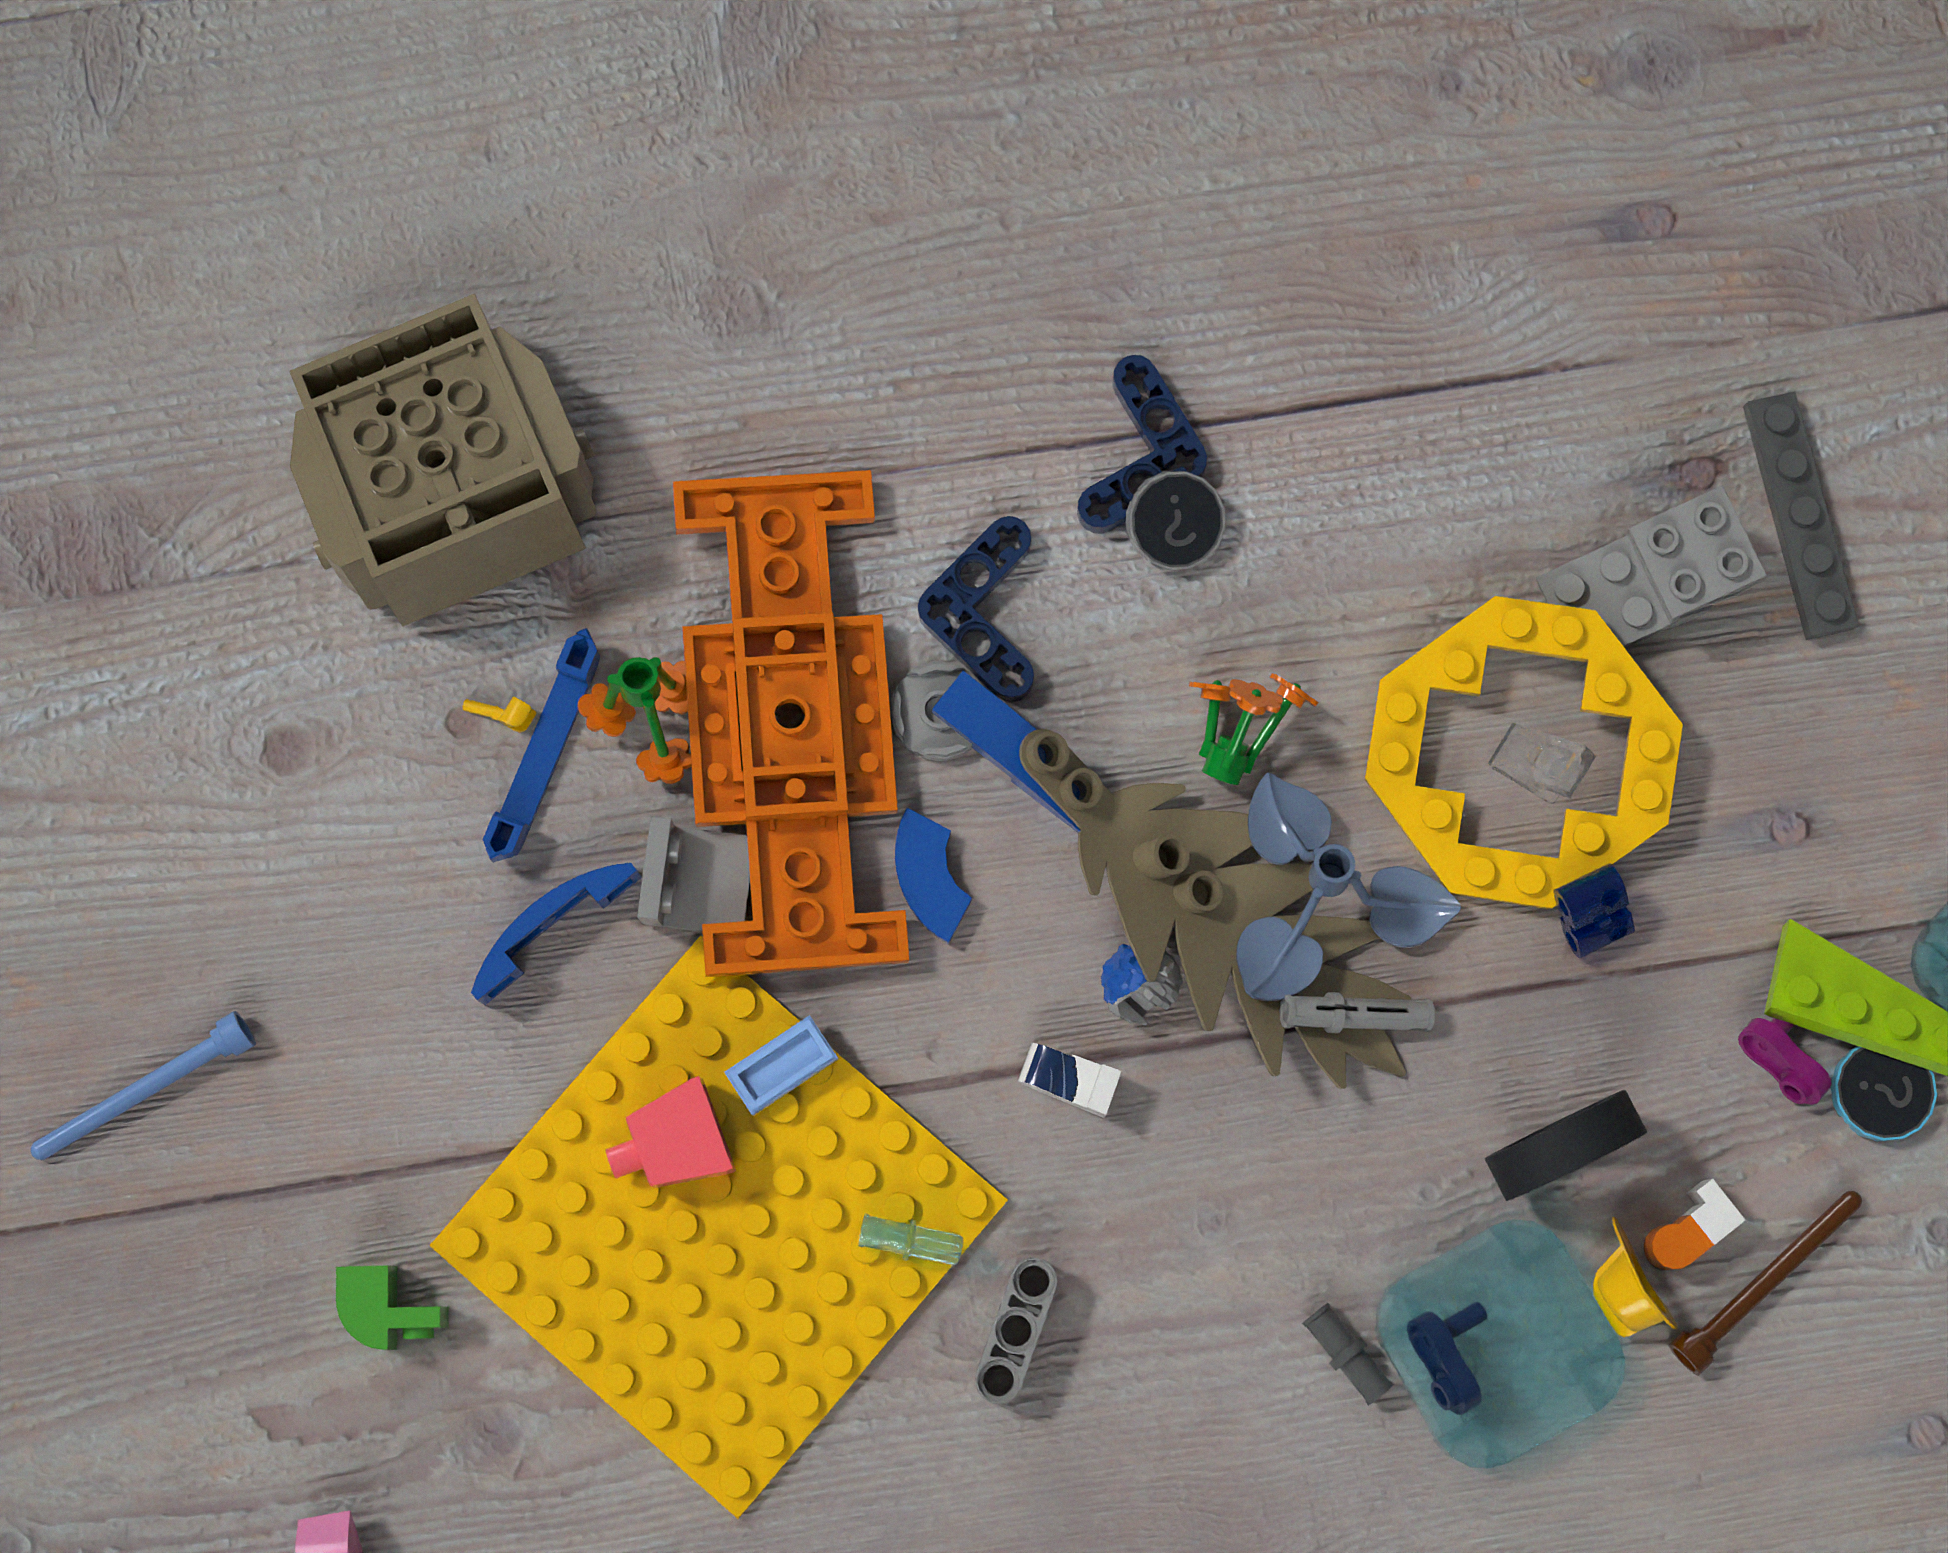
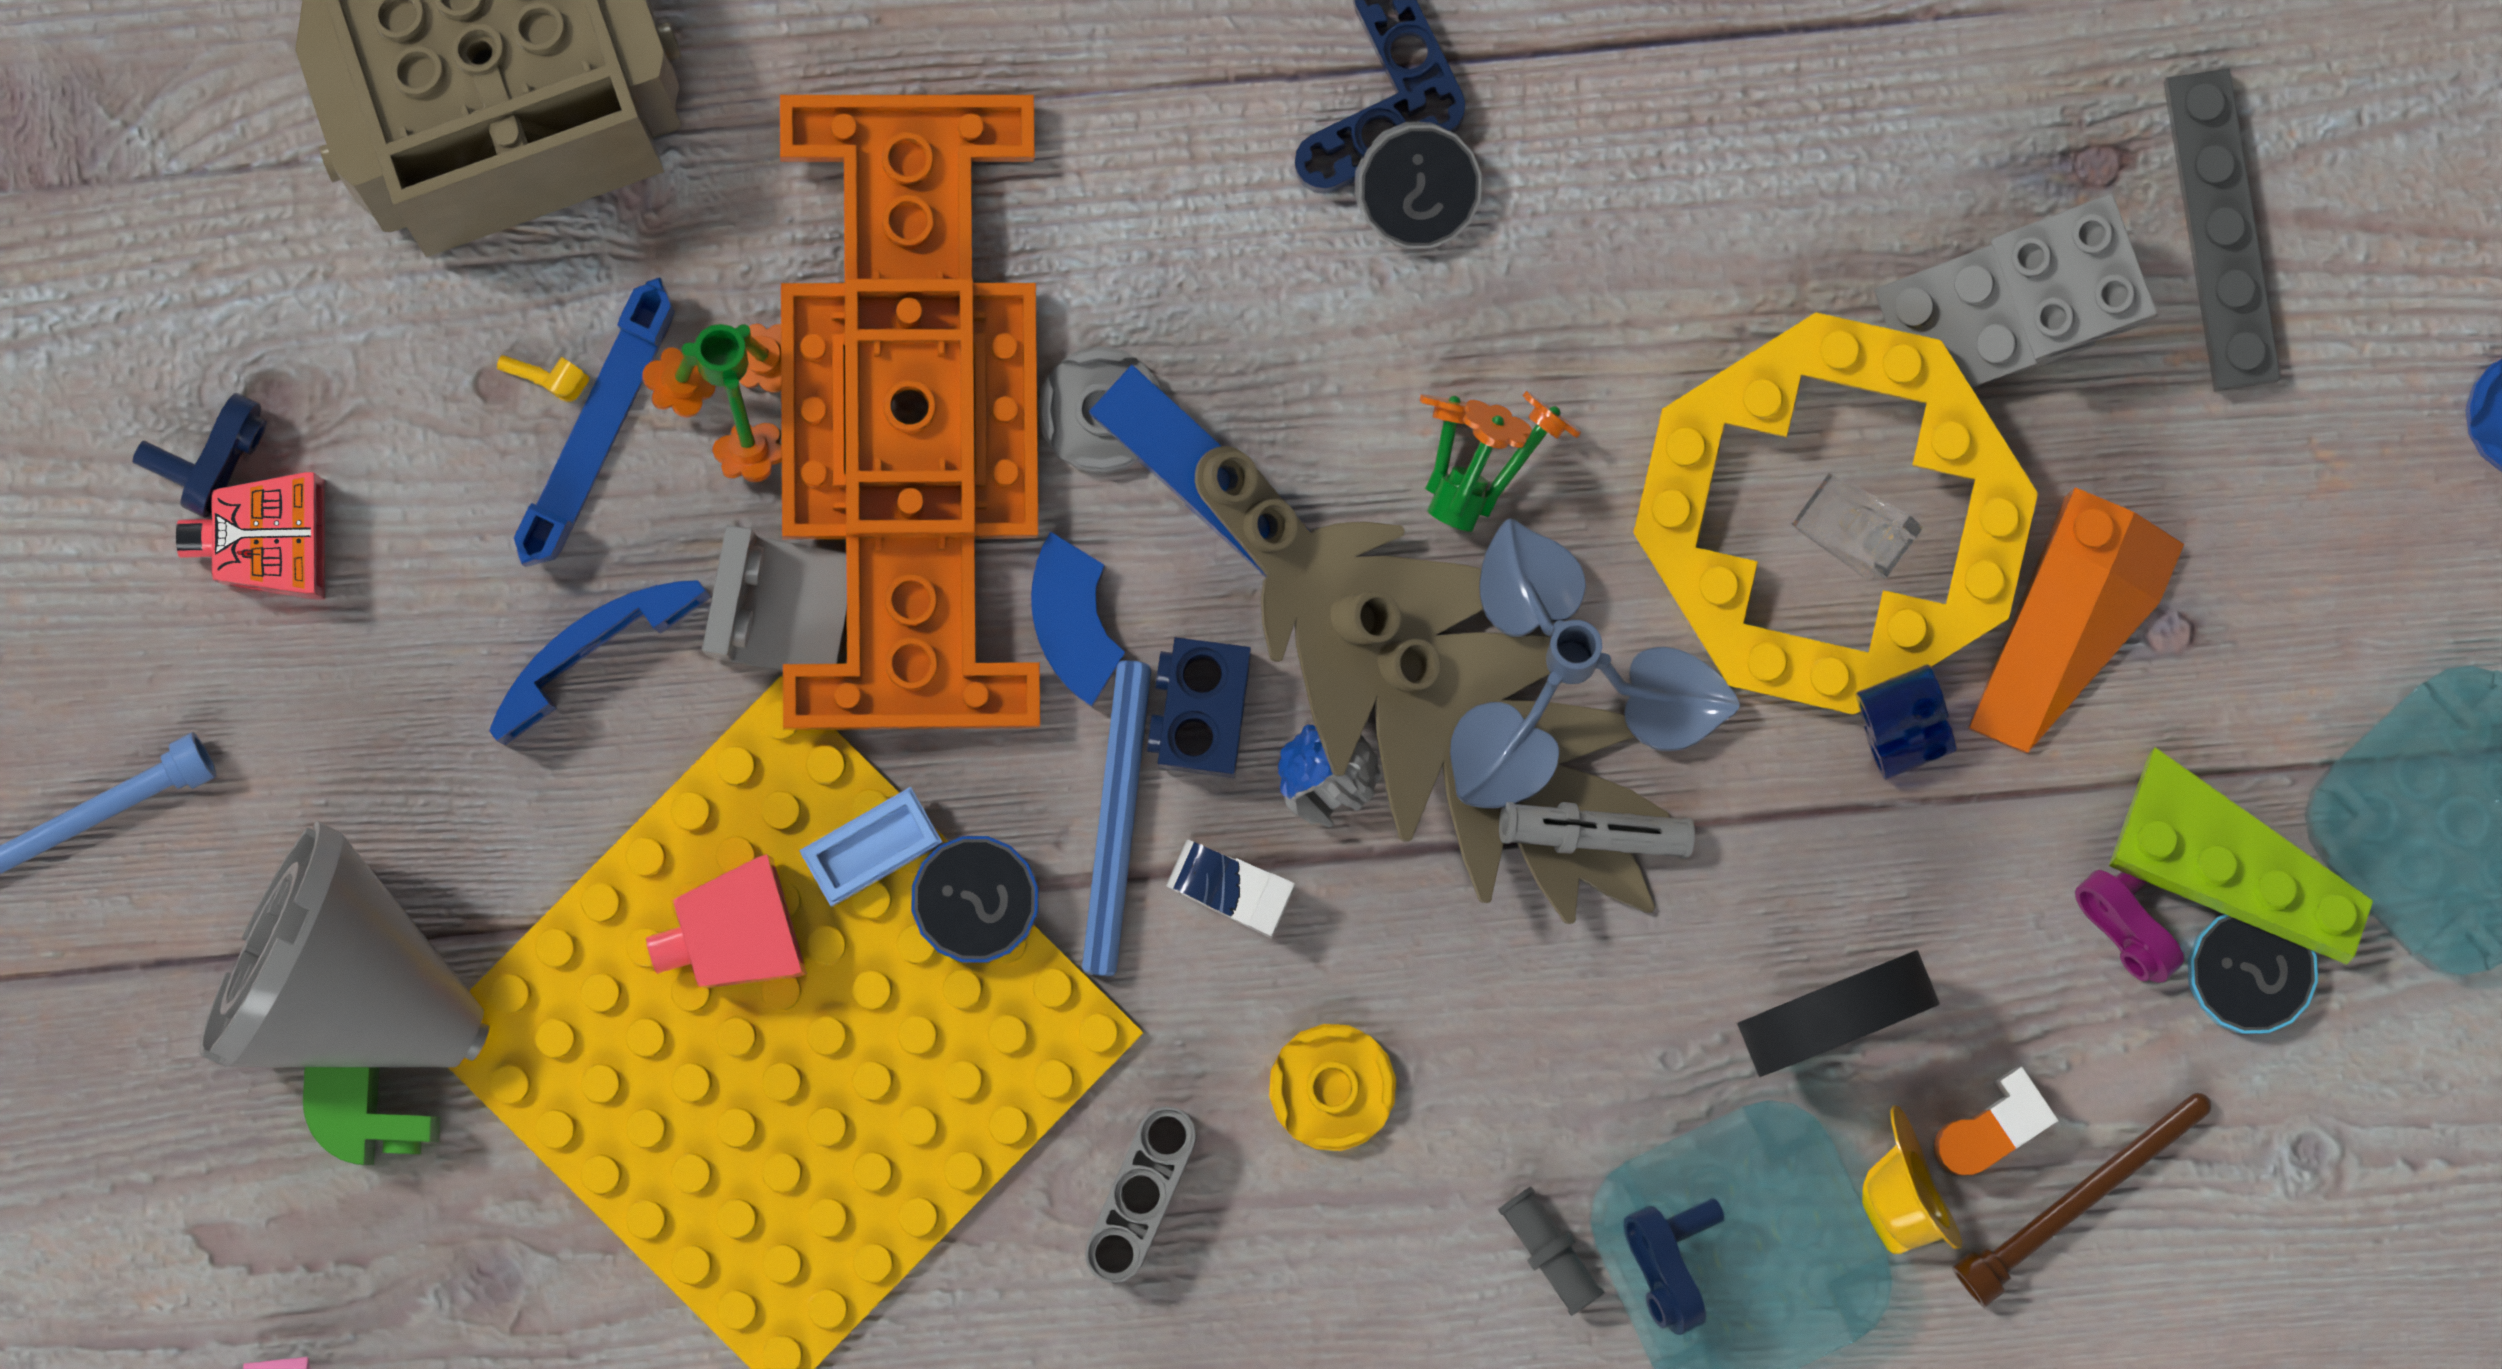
camera: 10 degrees right, 5 degrees up
clear light blue axle [858,1214,963,1265] -> none
dark blue beam [918,516,1034,702] -> none
none -> dark blue piece [132,393,267,518]
none -> coral torso [176,472,325,600]
none -> light grey cone [199,821,490,1067]
none -> black tile [911,836,1039,963]
none -> medium blue axle [1082,660,1151,977]
none -> dark blue brick [1147,637,1251,778]
none -> yellow tile [1269,1024,1396,1151]
none -> orange wedge [1968,487,2184,754]

